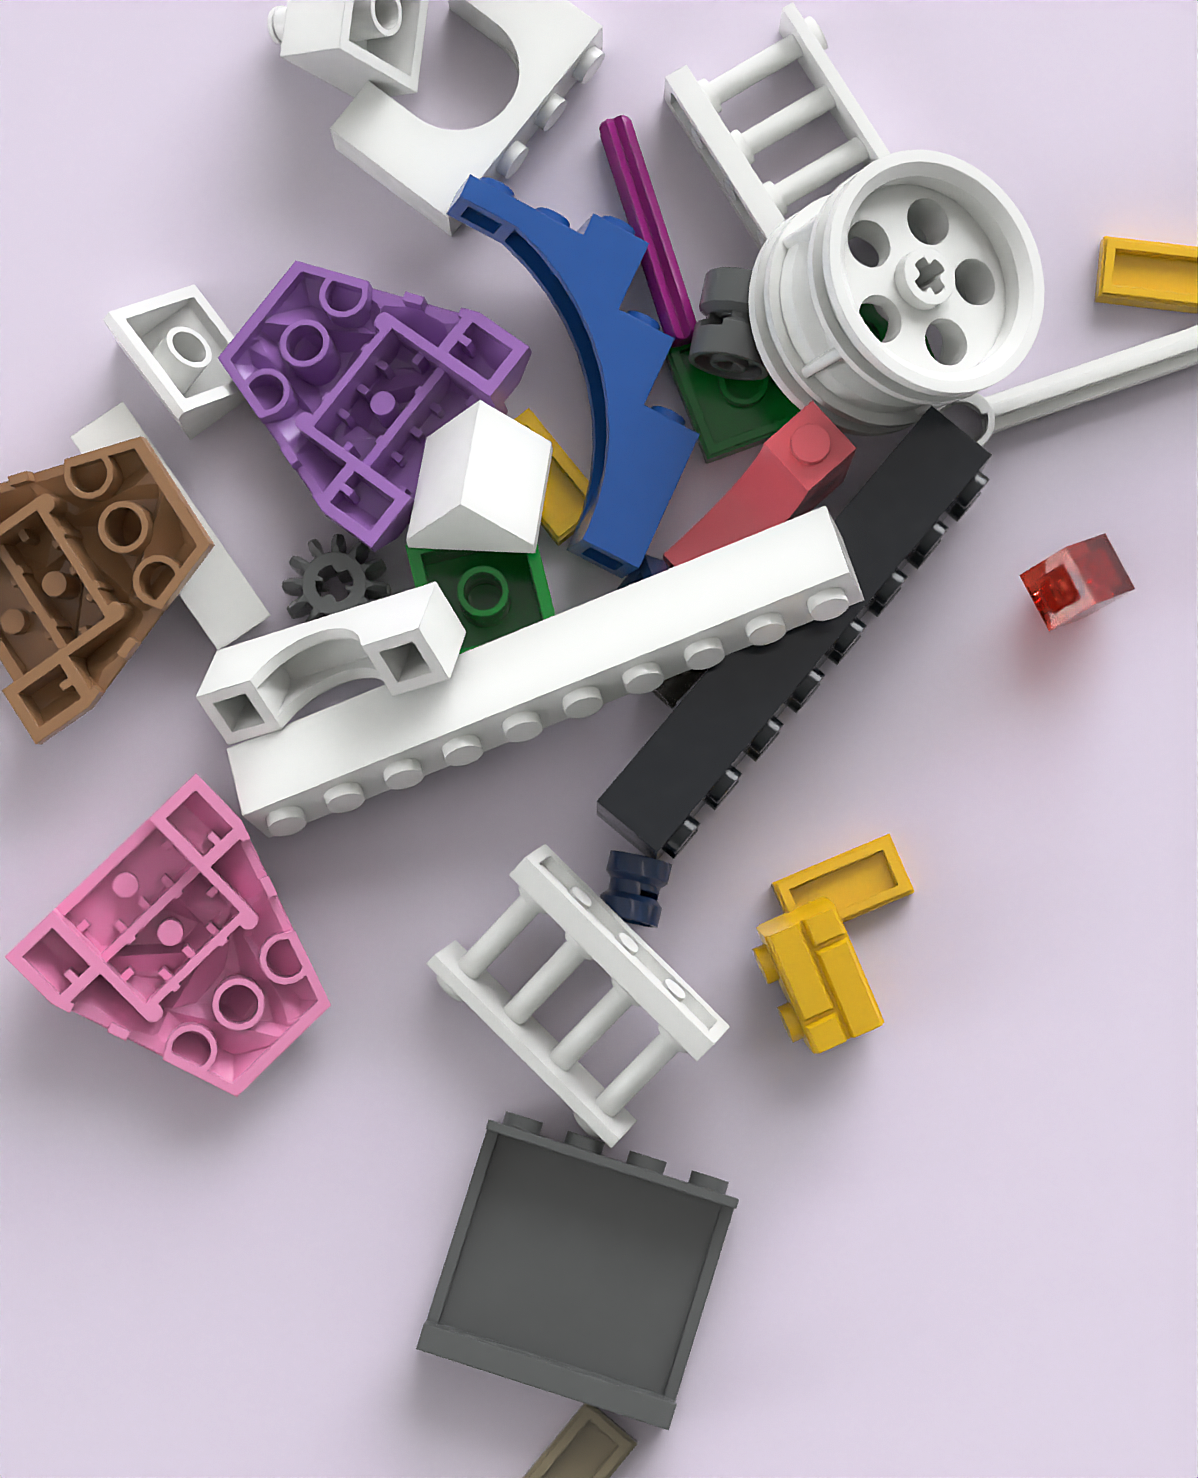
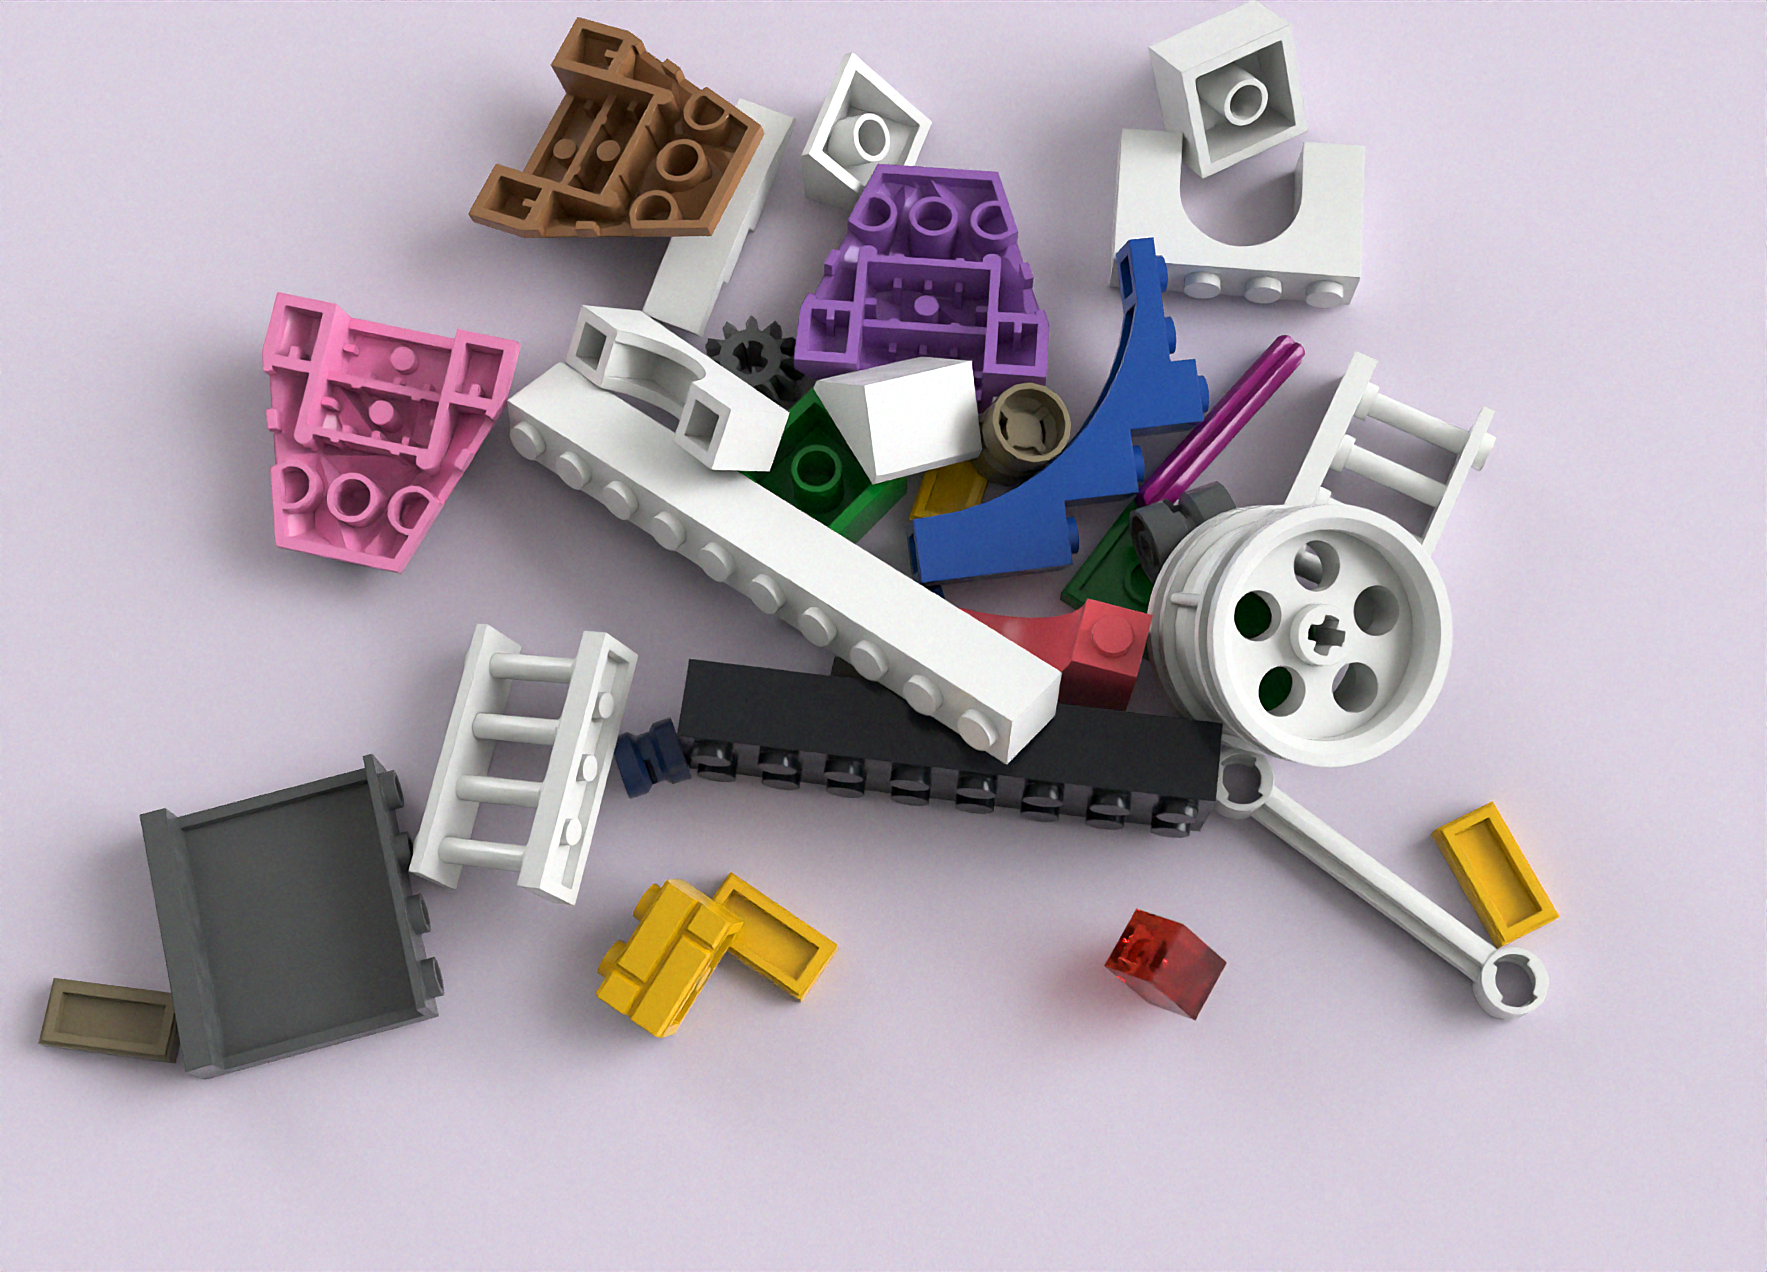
camera: 60 degrees right, 10 degrees down
none -> dark tan wheel [970,382,1071,486]

